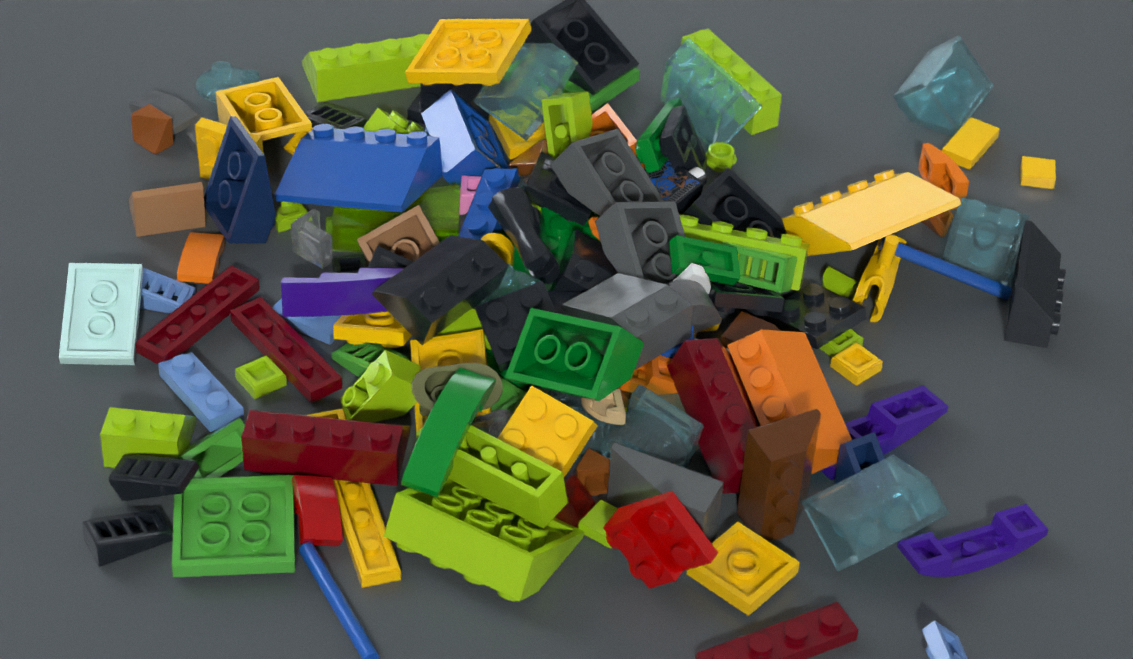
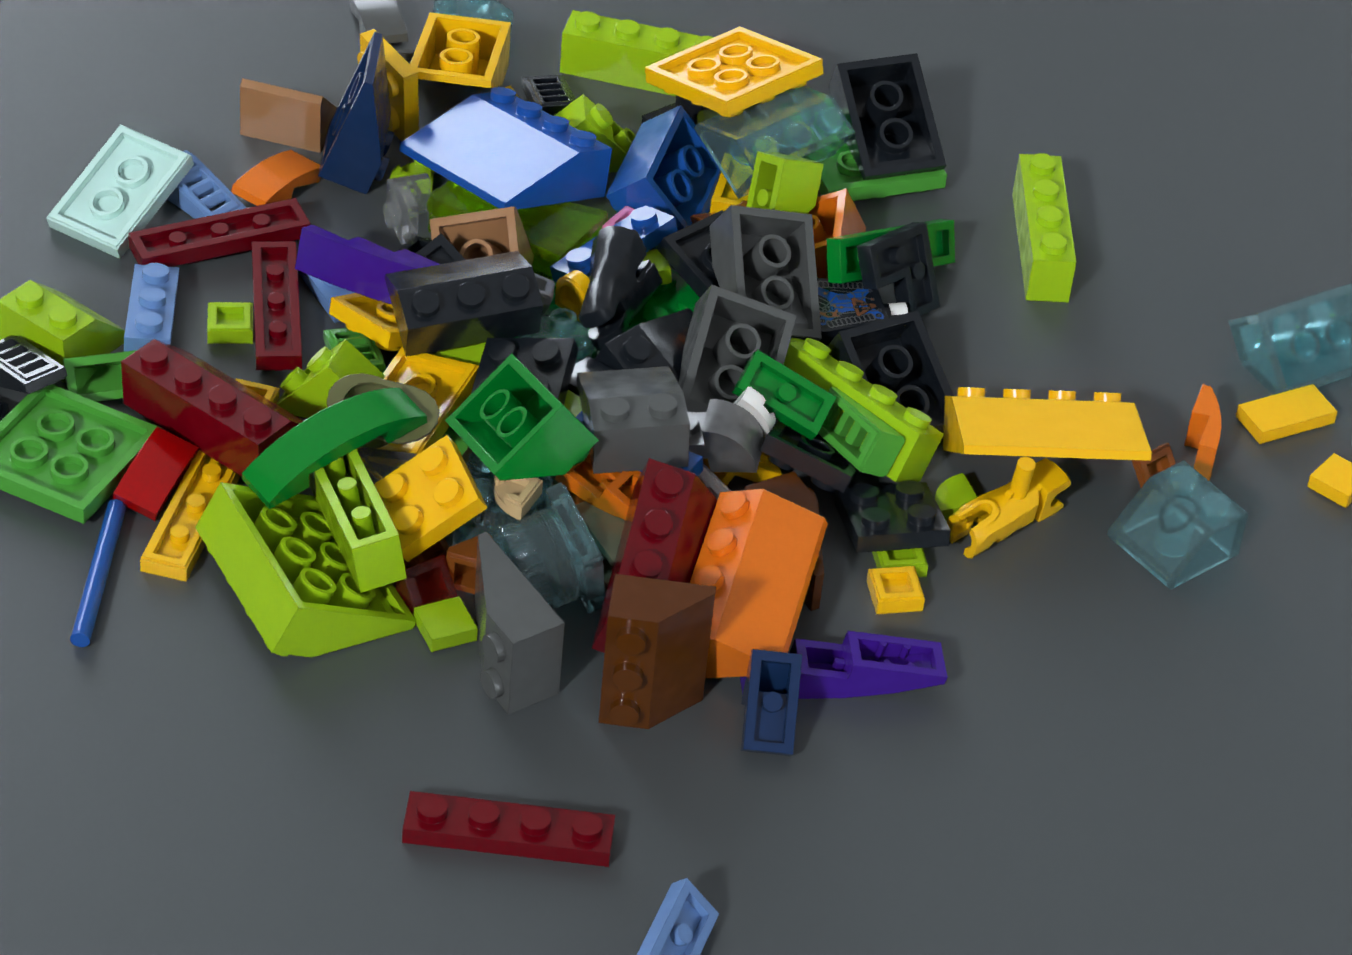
camera: 30 degrees right, 0 degrees up
dark orange slope [131,104,174,154] -> none
red plate [603,491,718,589] -> none
clear light blue slope [660,38,762,146] -> none
yellow plate [686,522,800,616] -> none
lime plate [705,142,737,172] -> none
clear light blue slope [801,455,949,572] -> none
blue bar [878,237,1012,300] -> none
dark purple slope [897,504,1049,577] -> none
black slope [1004,220,1066,348] -> none

